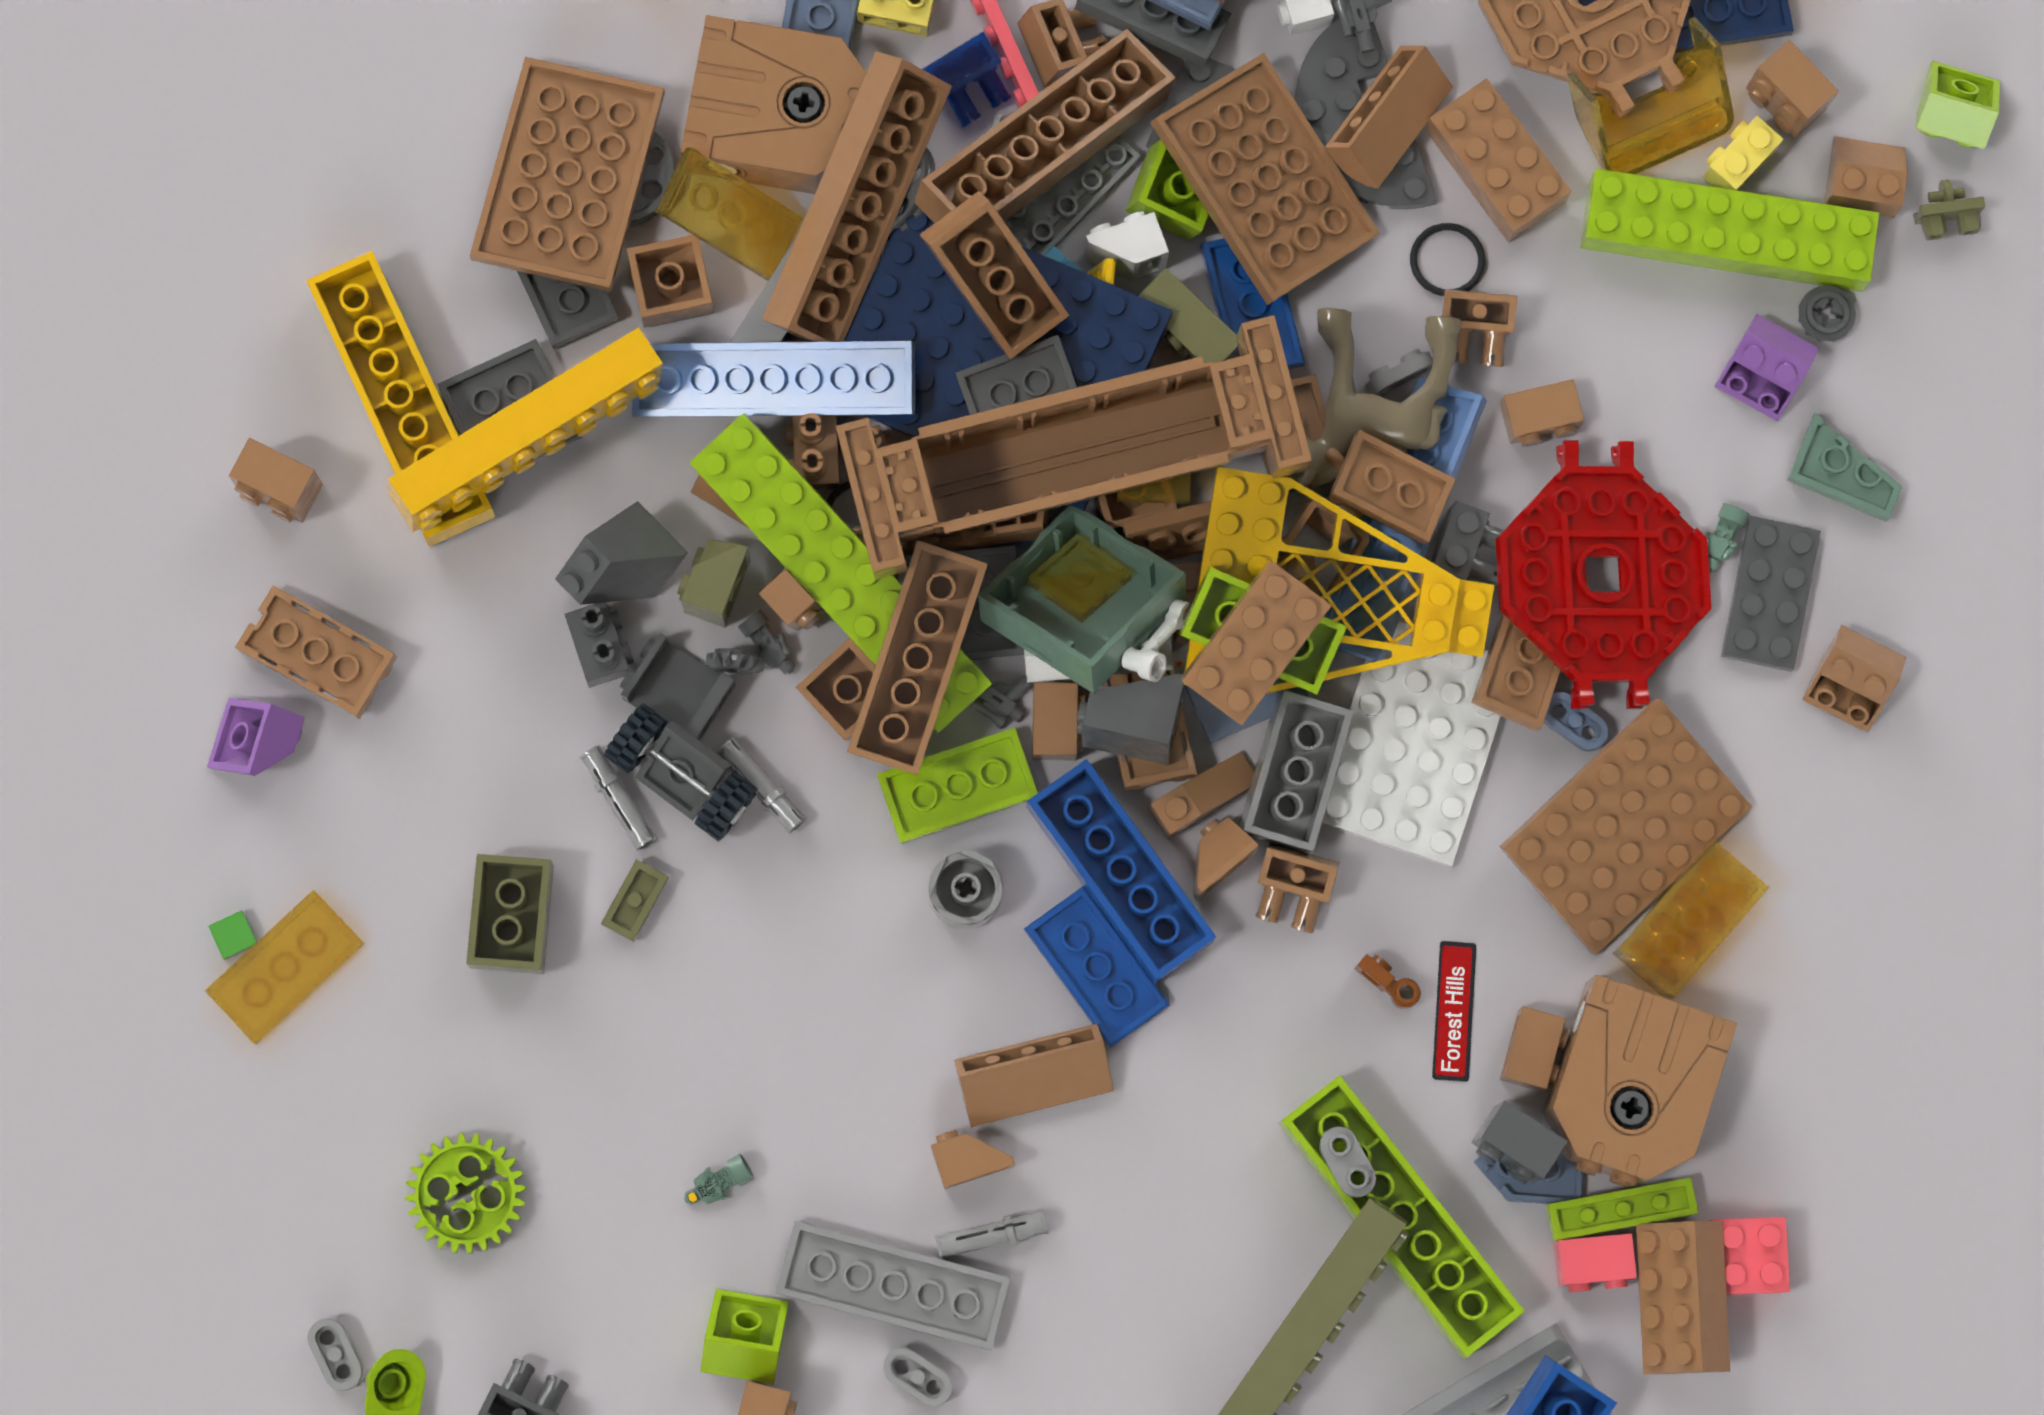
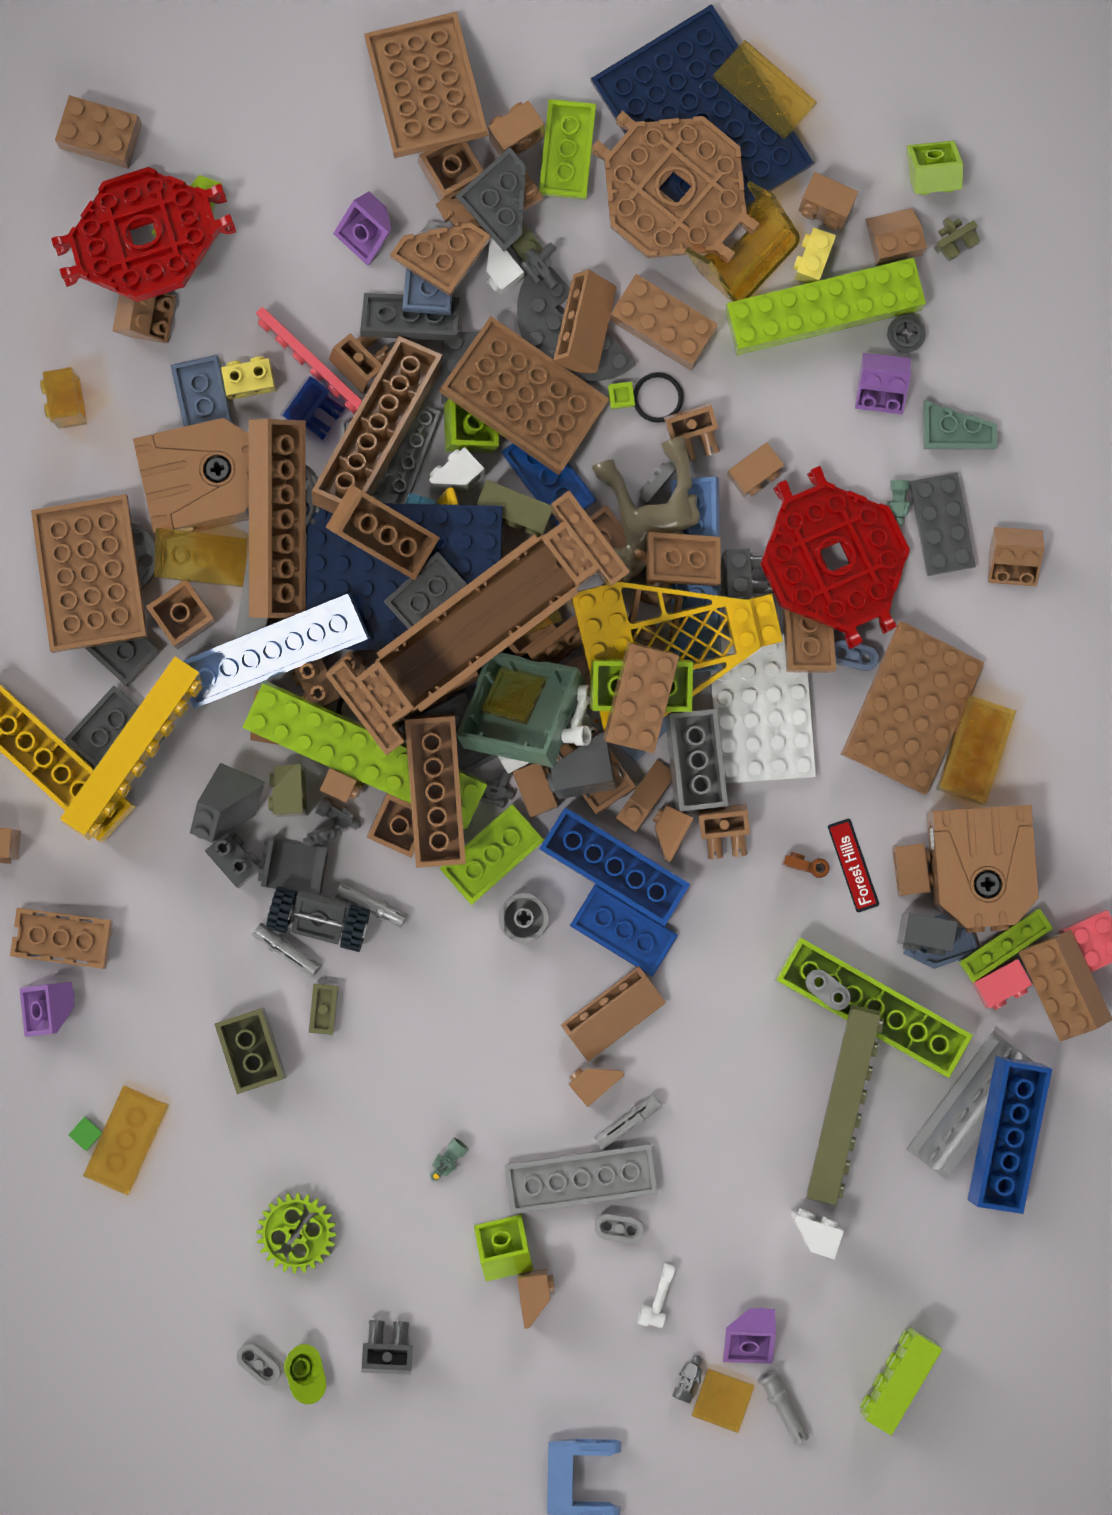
camera: 15 degrees left, 5 degrees up
none -> lime plate [608,382,635,410]

